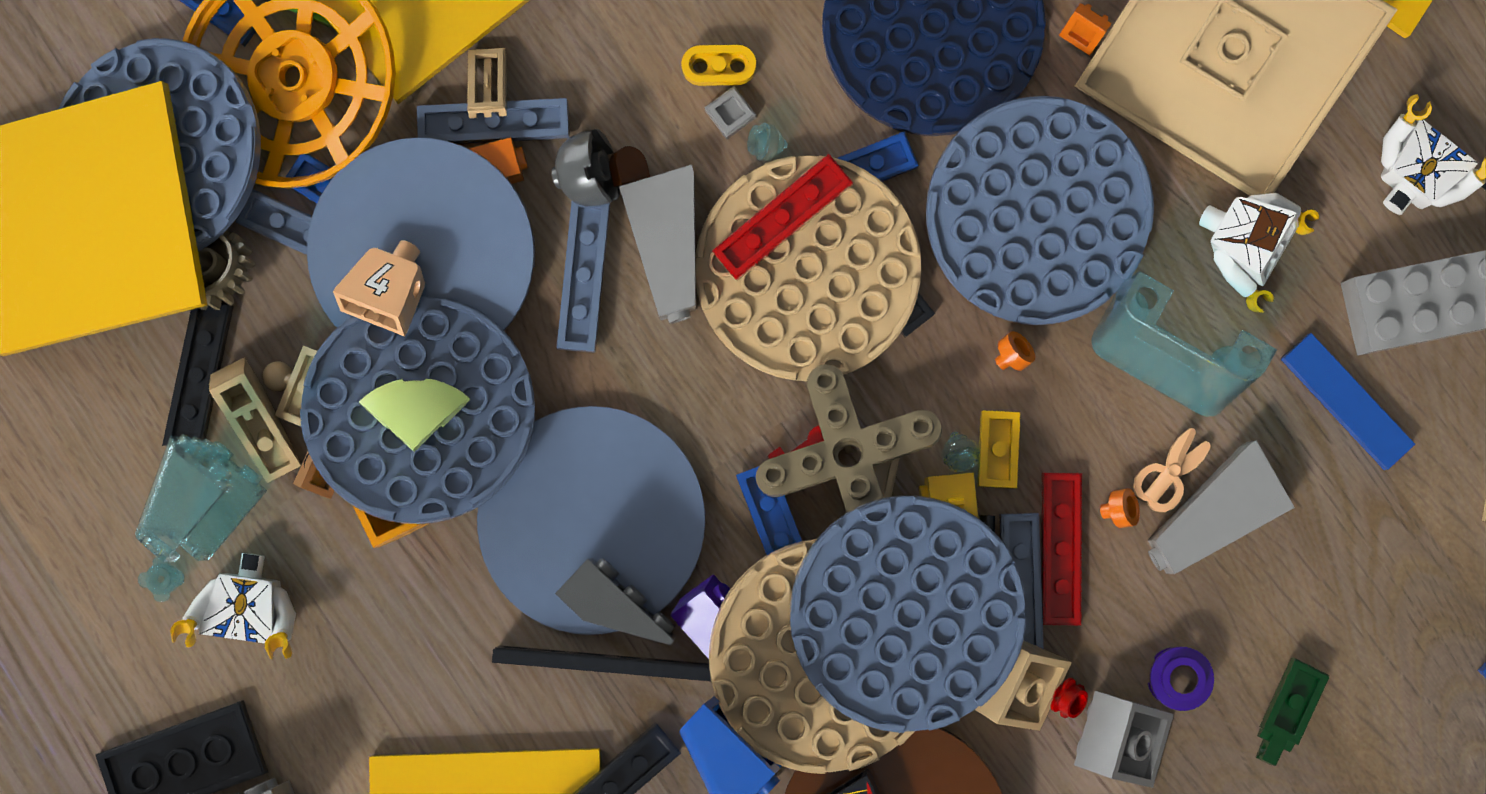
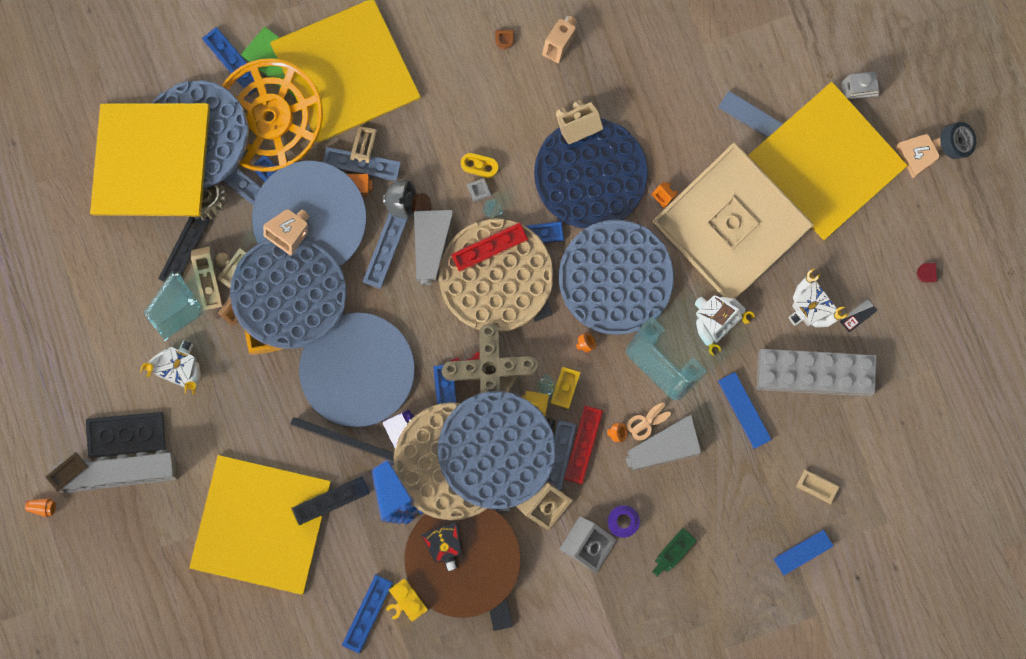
camera: 15 degrees right, 5 degrees down
clear light blue plate [138,556,185,602] -> none
yellowish green brick [359,379,470,452] -> none
dark grey slope [555,558,676,645] -> none
red plate [1051,678,1088,718] -> none

